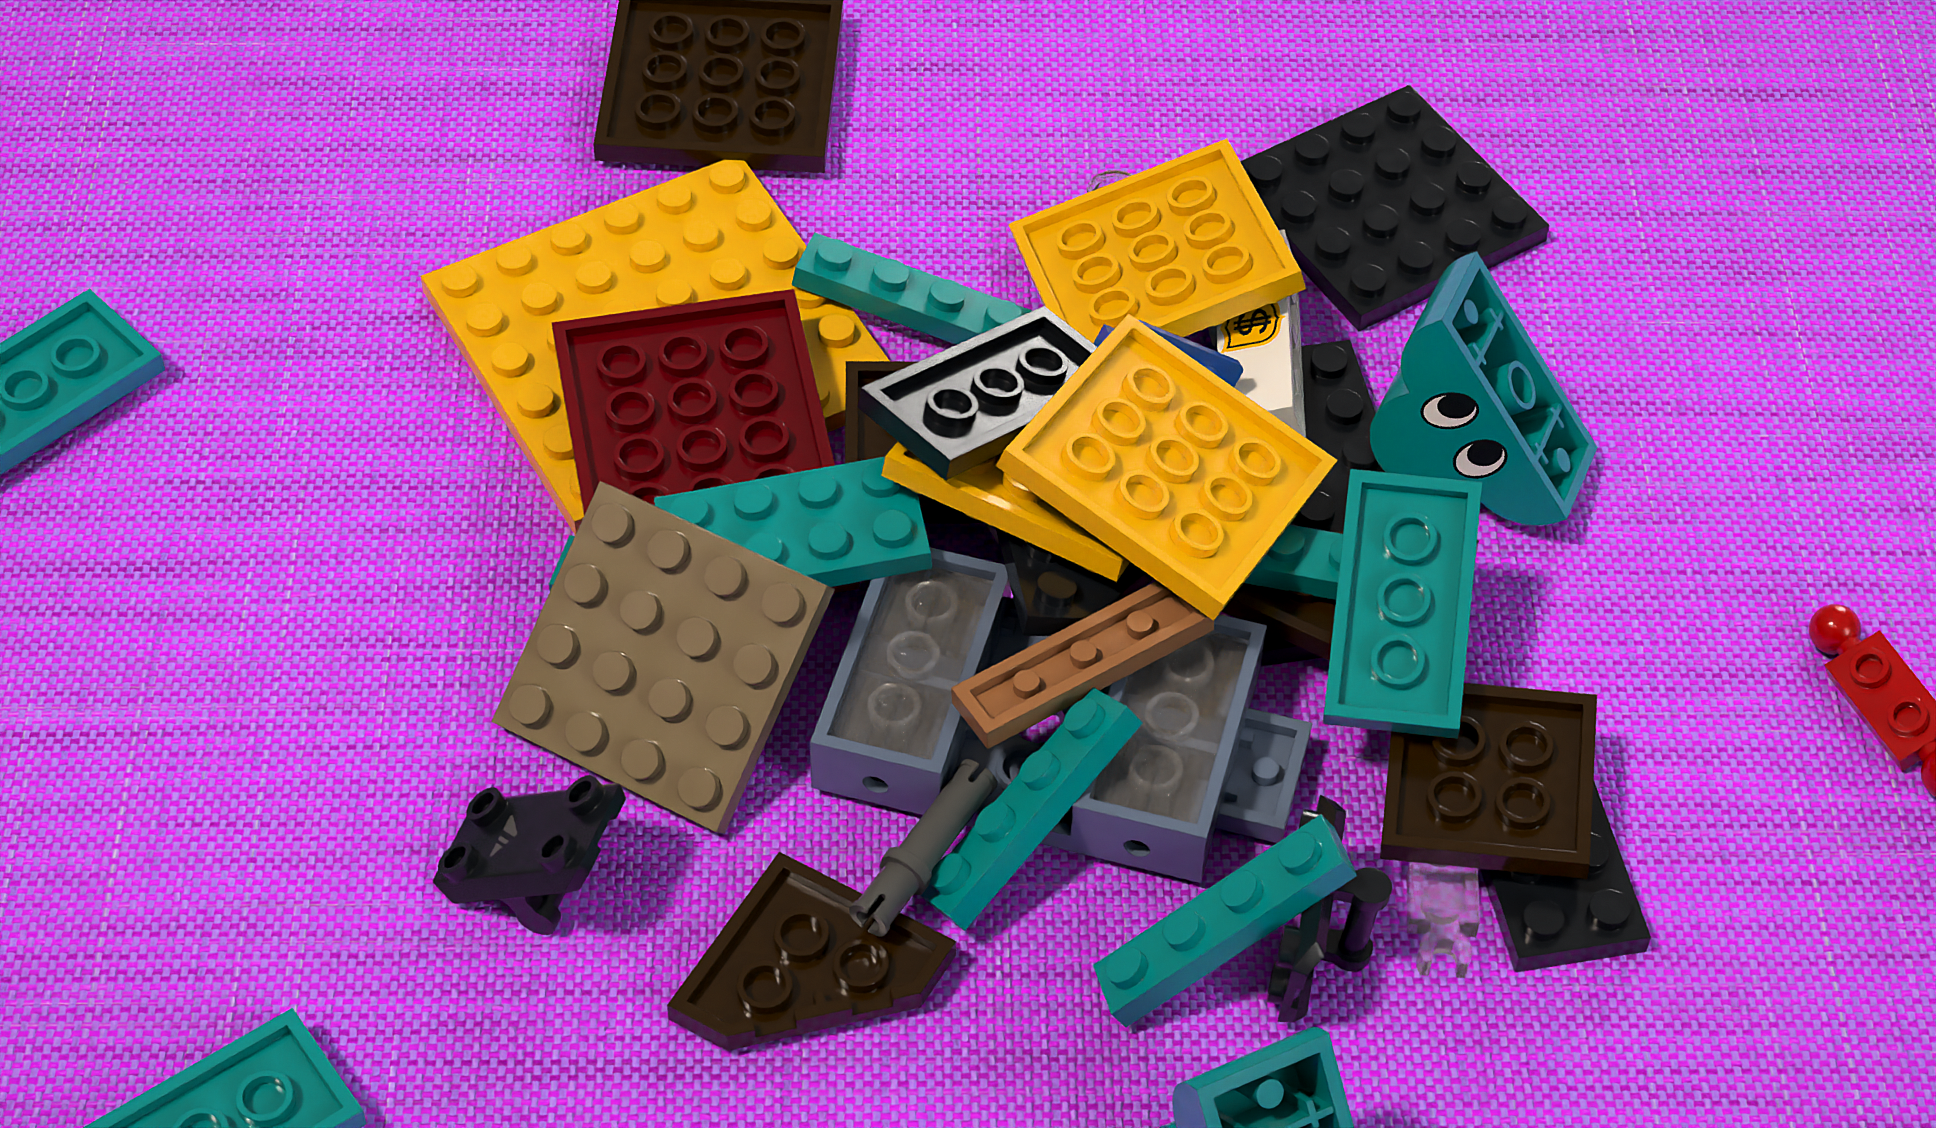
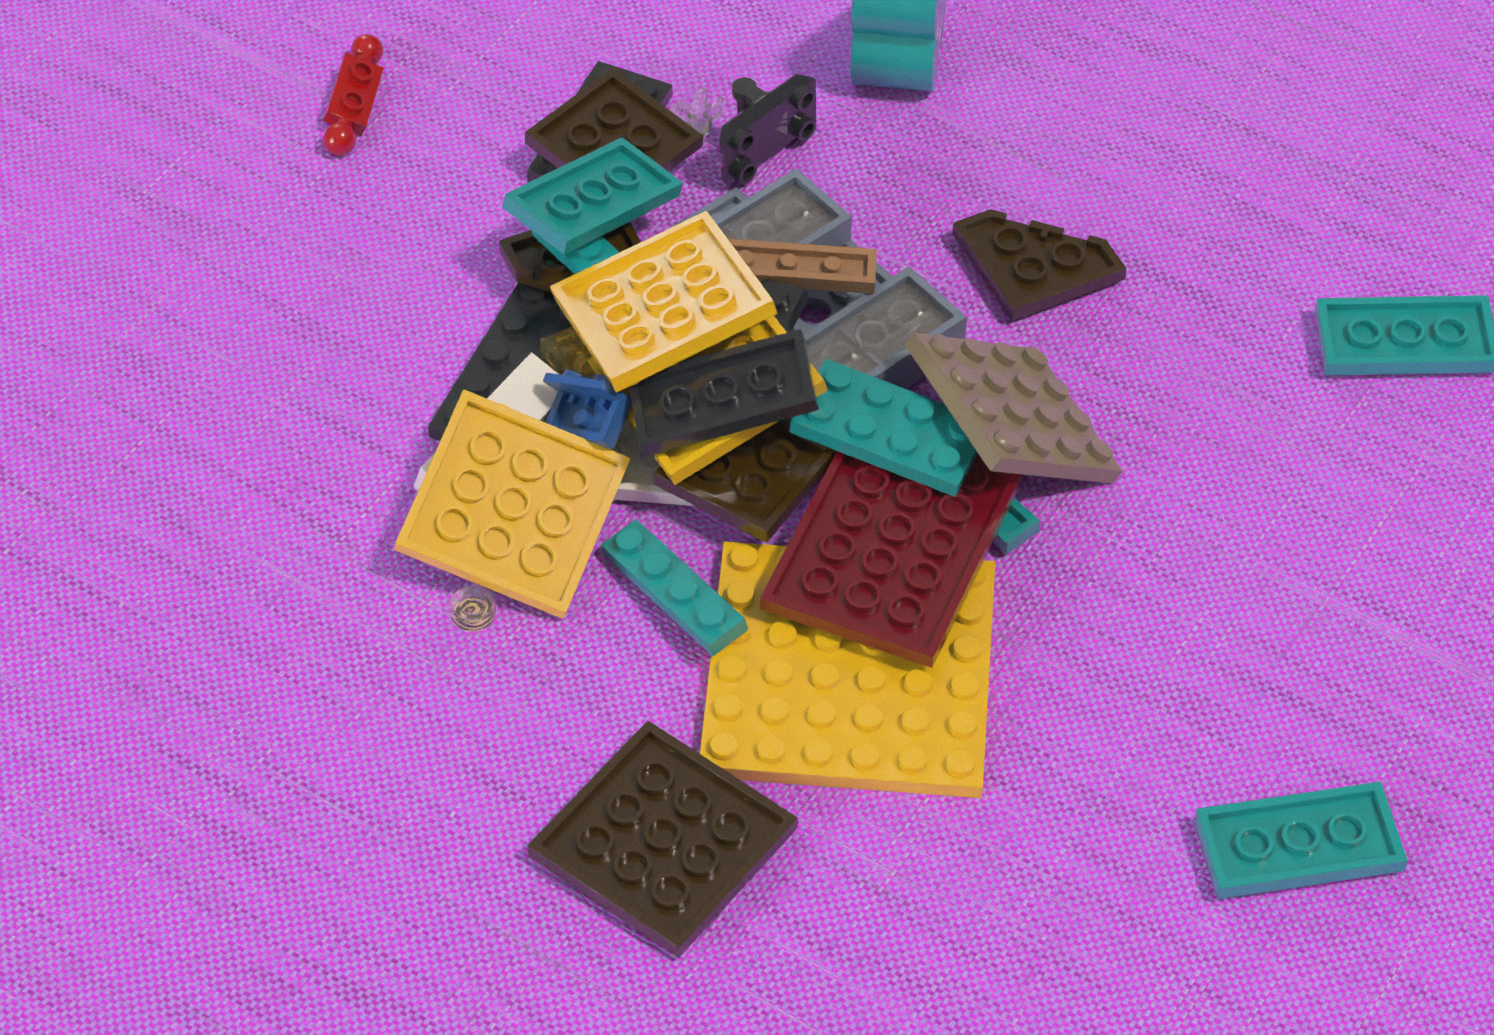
camera: 145 degrees left, 0 degrees up
black shield [433,775,626,935] -> none
dark grey pin [849,759,997,937] -> none
teal plate [920,687,1143,931] -> none
teal plate [1093,814,1357,1027] -> none
black plate [1240,84,1550,332] -> none
teal brick [1370,251,1598,525] -> none

